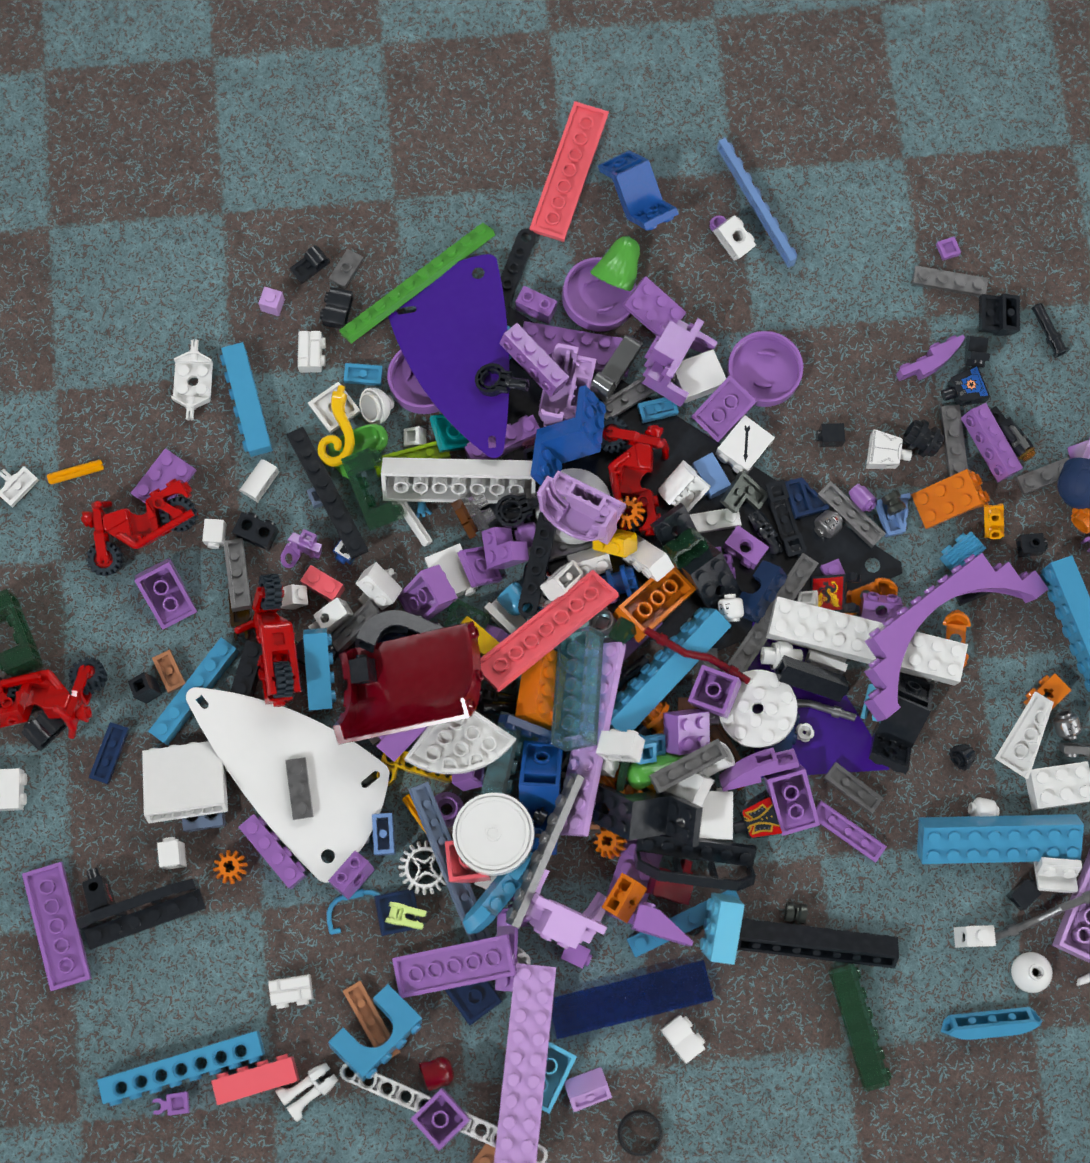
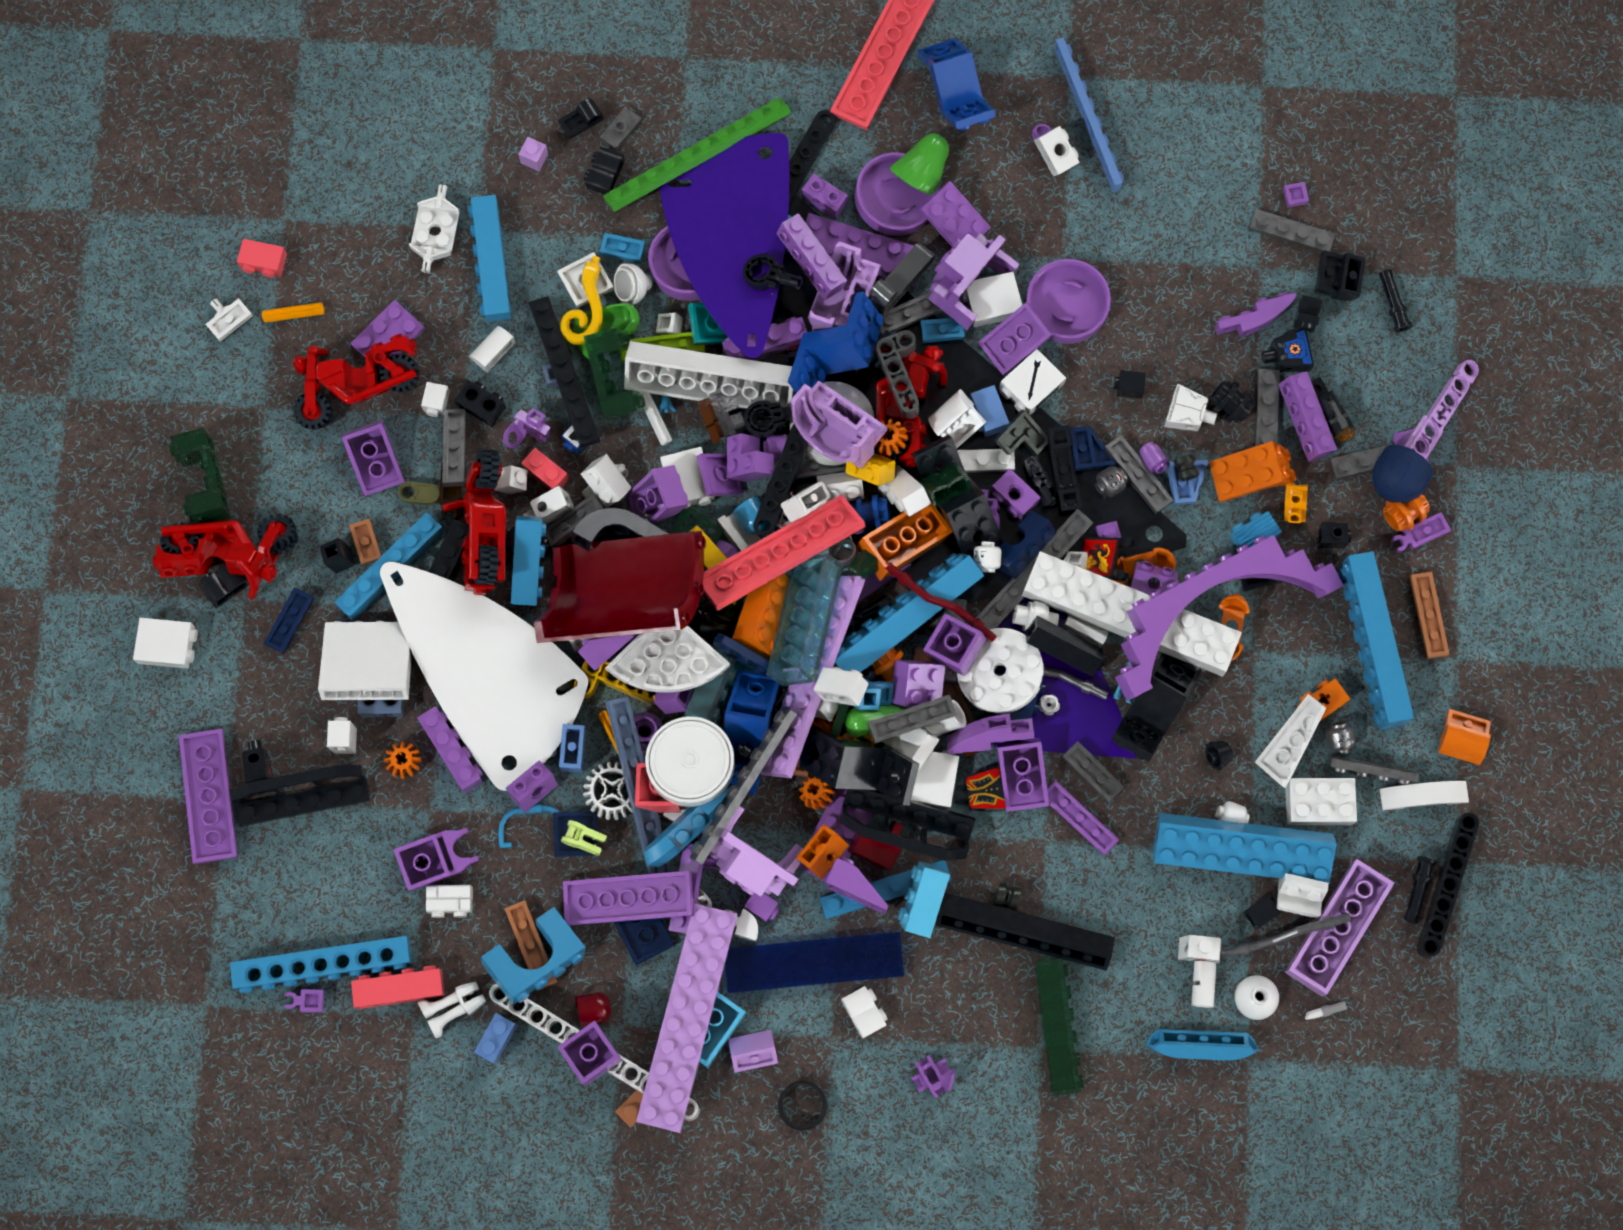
camera: 10 degrees right, 0 degrees up
flat silver plate [285,757,313,820] -> none
white brick [298,331,326,372] -> none
black brick [349,654,377,685] -> none
none -> coral brick [237,239,287,278]
none -> medium lavender brick [393,828,479,893]
none -> olive piece [398,481,440,506]
none -> medium blue brick [474,1013,518,1065]
none -> white brick [724,909,758,942]
none -> dark grey beam [876,330,919,419]
none -> medium lavender piece [911,1055,956,1098]
none -> white pin [1191,961,1217,1008]

